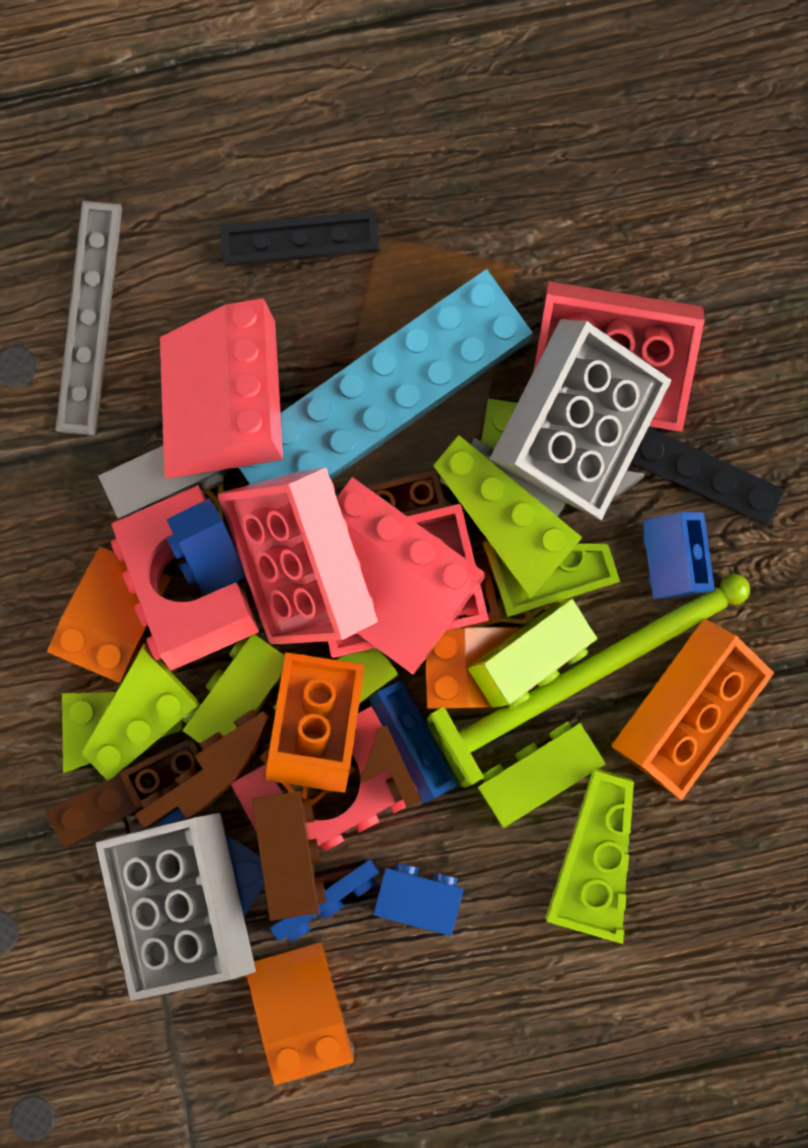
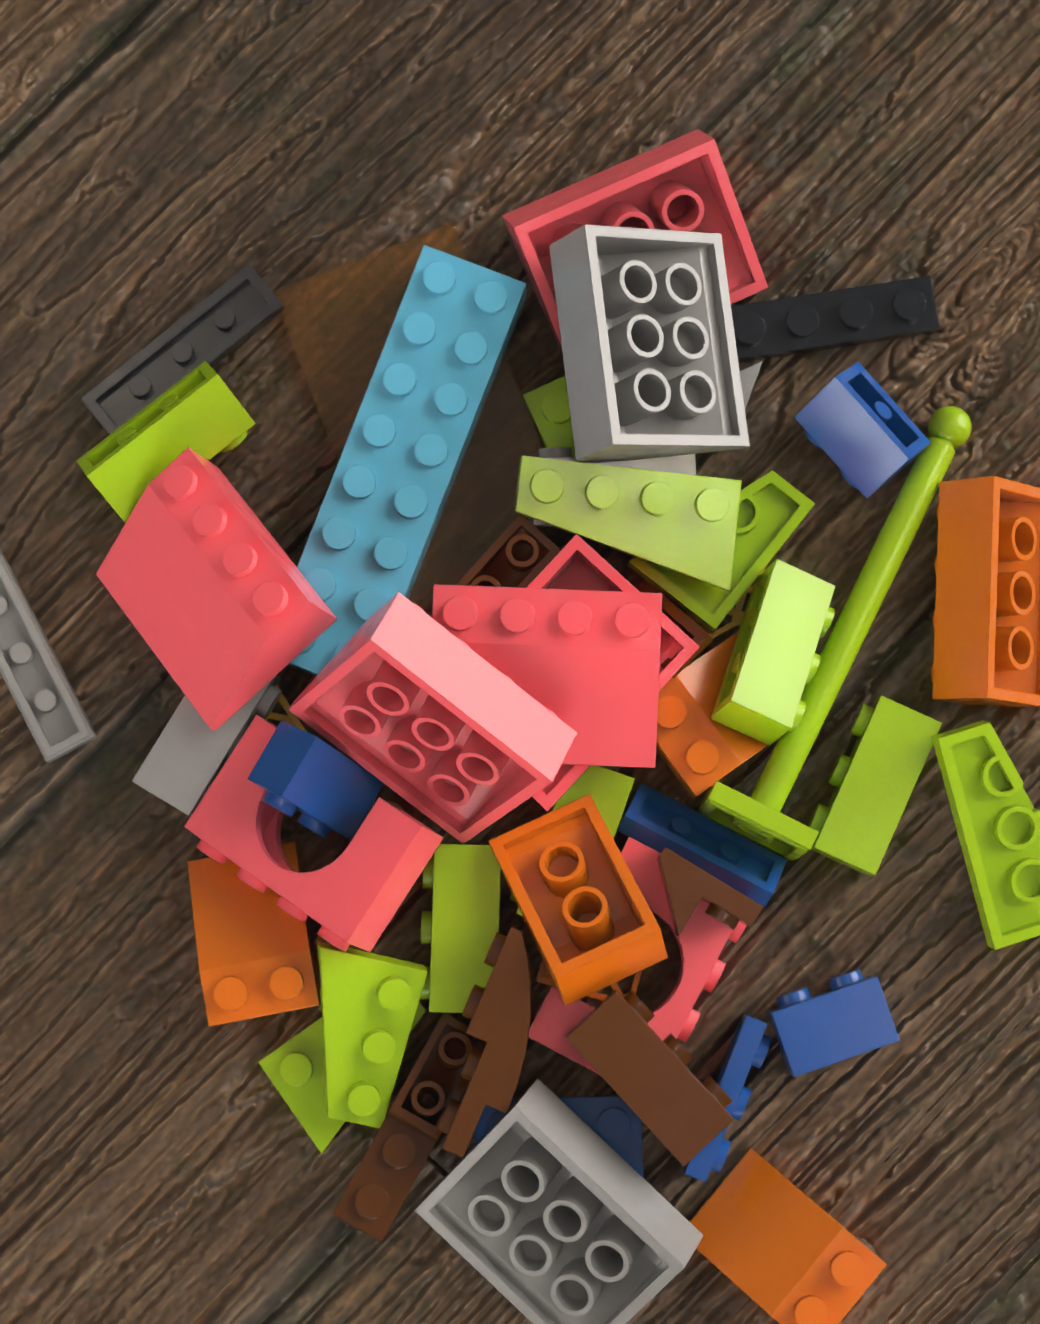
camera: 30 degrees left, 0 degrees up
none -> lime brick [77,361,256,523]

